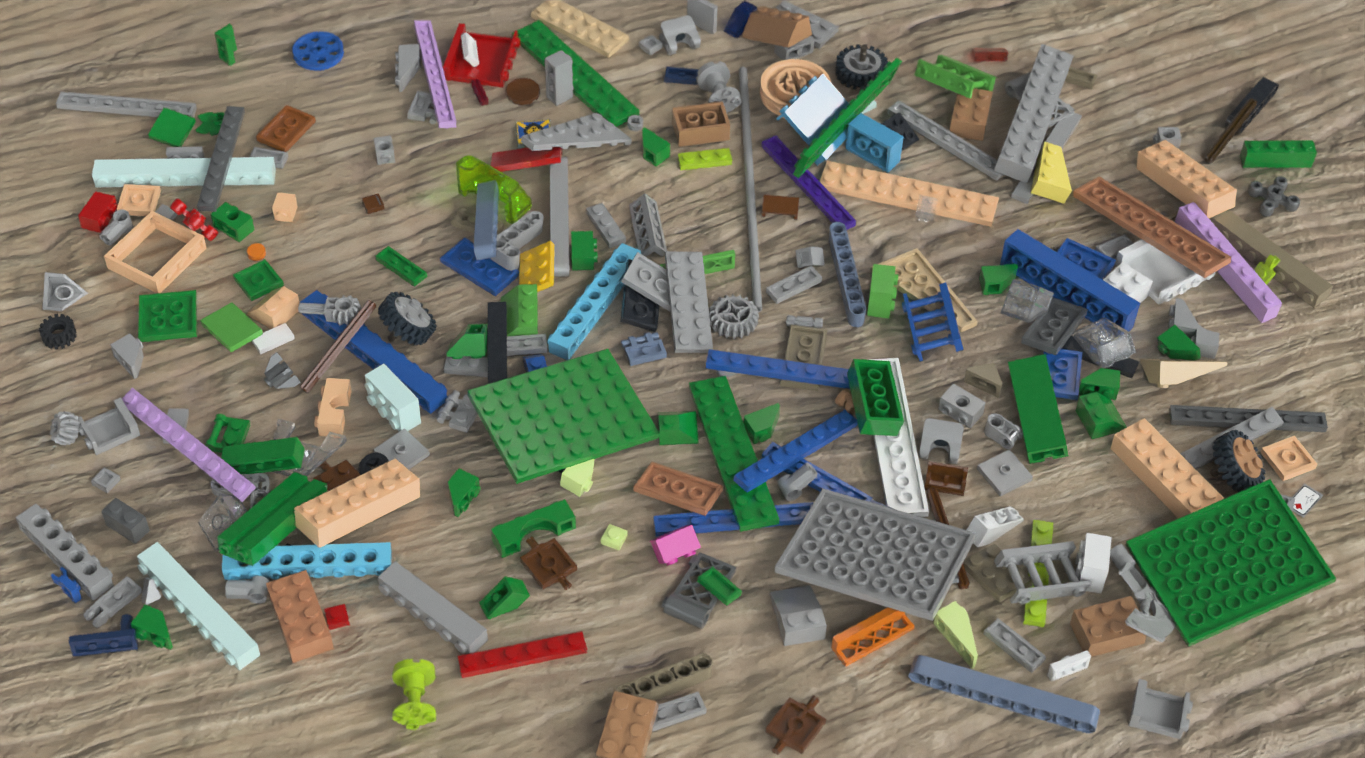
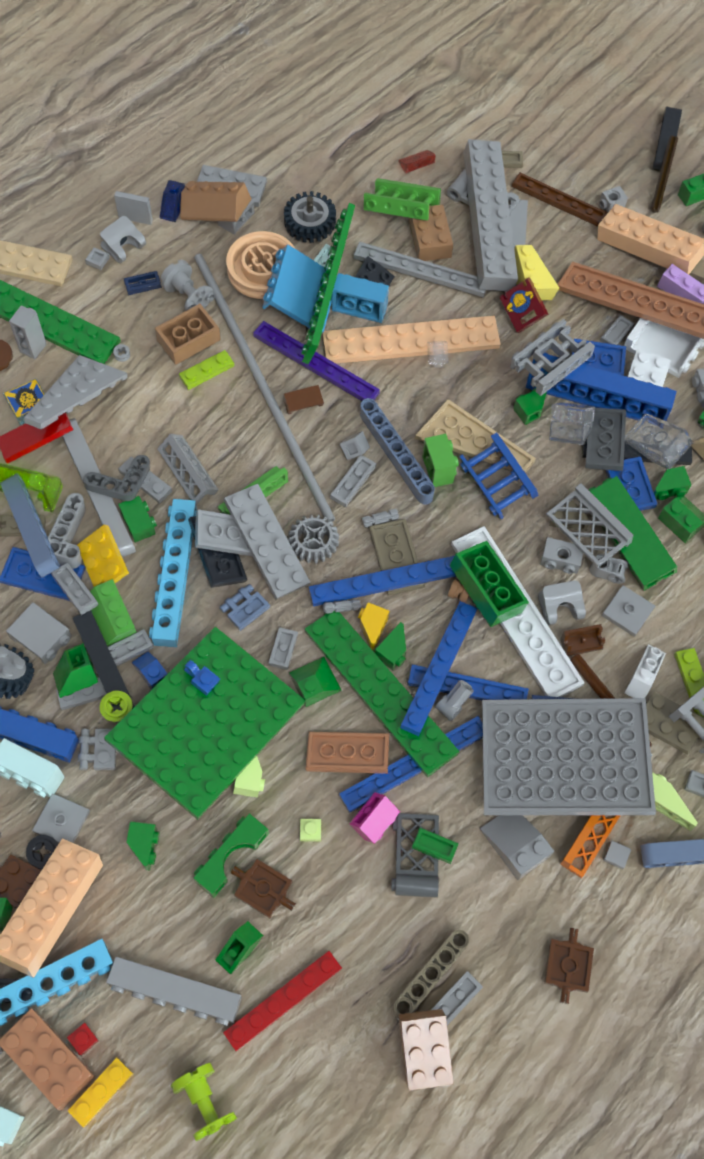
camera: 25 degrees left, 15 degrees up
green slope [642,127,670,167] -> none
none -> light grey panel [6,603,71,664]
none -> light grey plate [51,562,98,615]
none -> yellow plate [68,1057,133,1128]
none -> dark grey beam [83,455,150,501]
none -> lime gear [100,691,133,723]
none -> blue plate [184,660,220,696]
none -> light grey plate [269,627,298,670]
none -> light grey axle [323,599,361,613]
none -> yellow slope [358,602,389,651]
none -> dark red container [500,277,549,333]
none -> light grey fence [510,319,595,396]
none -> reddish brown tile [512,172,608,227]
none -> light grey fence [547,483,633,567]
none -> light grey tile [603,841,631,870]

